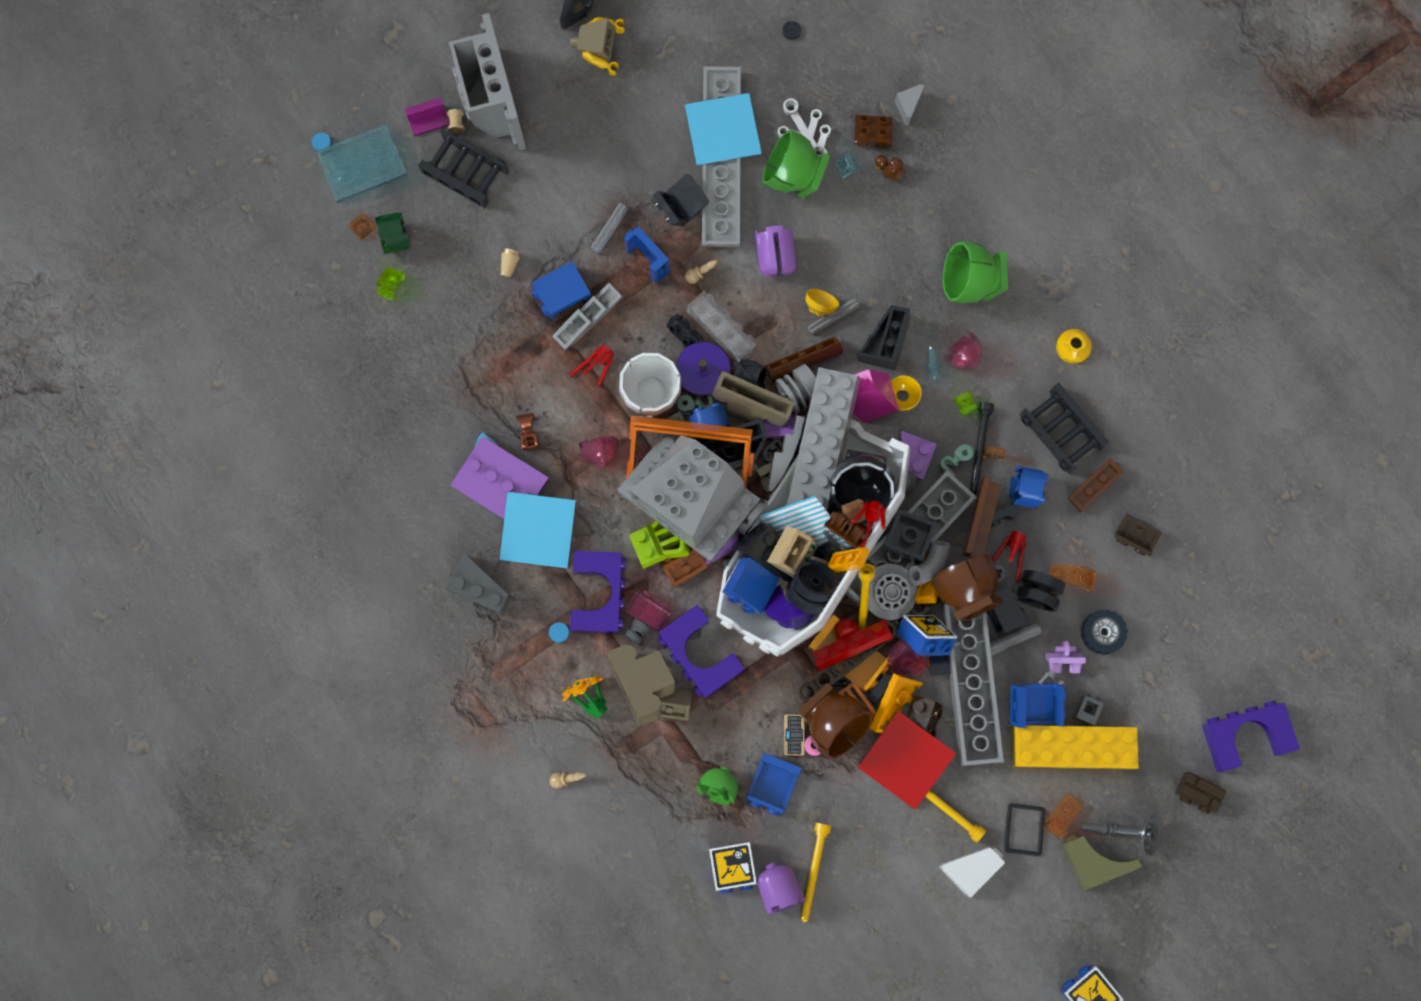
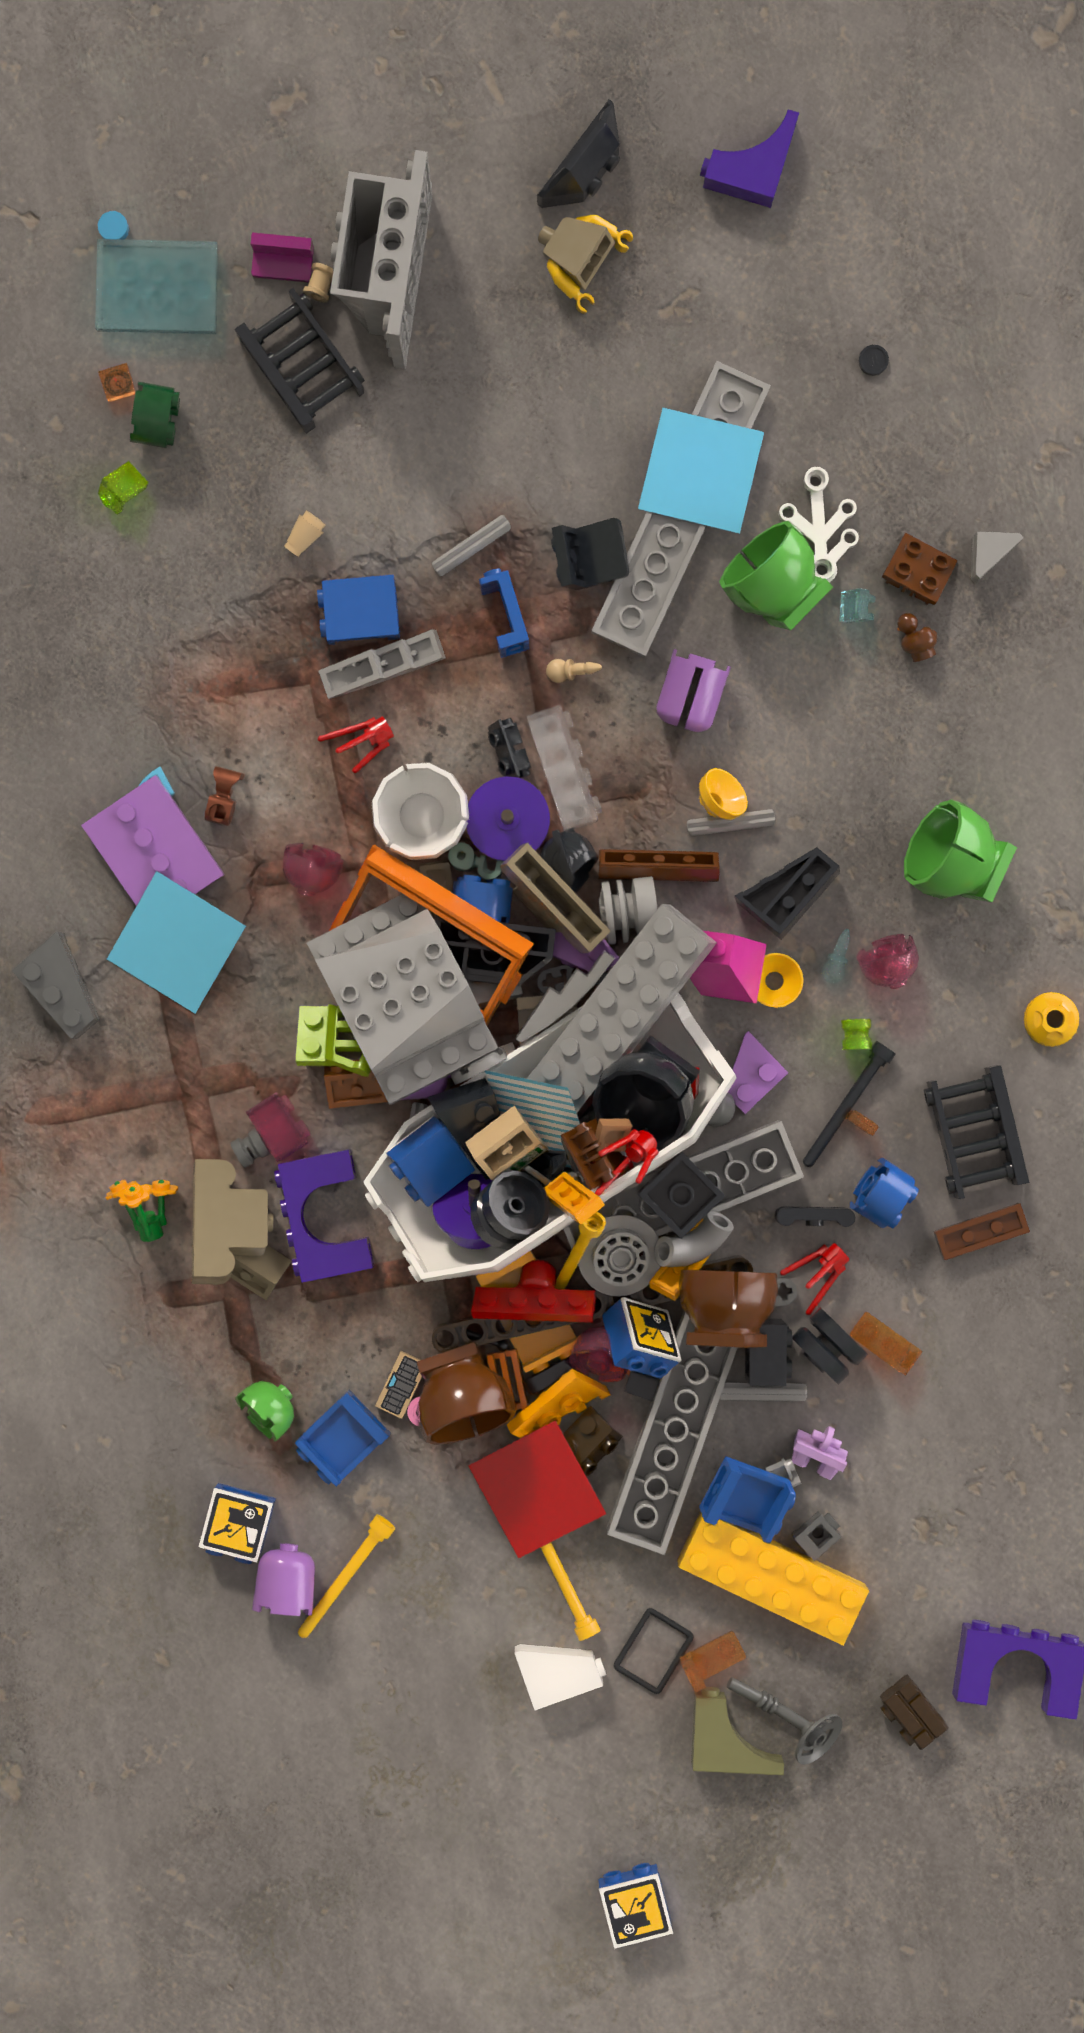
camera: 25 degrees right, 10 degrees up
dark azure tile [549,623,569,643] -> none
tan bar [550,772,586,789] -> none
dark purple arch [570,551,626,634] -> none
sand green leg [938,444,974,477] -> none
reddish brown fence [963,476,1002,558] -> none
black wheel [1081,609,1128,655] -> none
dark brown bracket [1115,513,1162,556] -> none

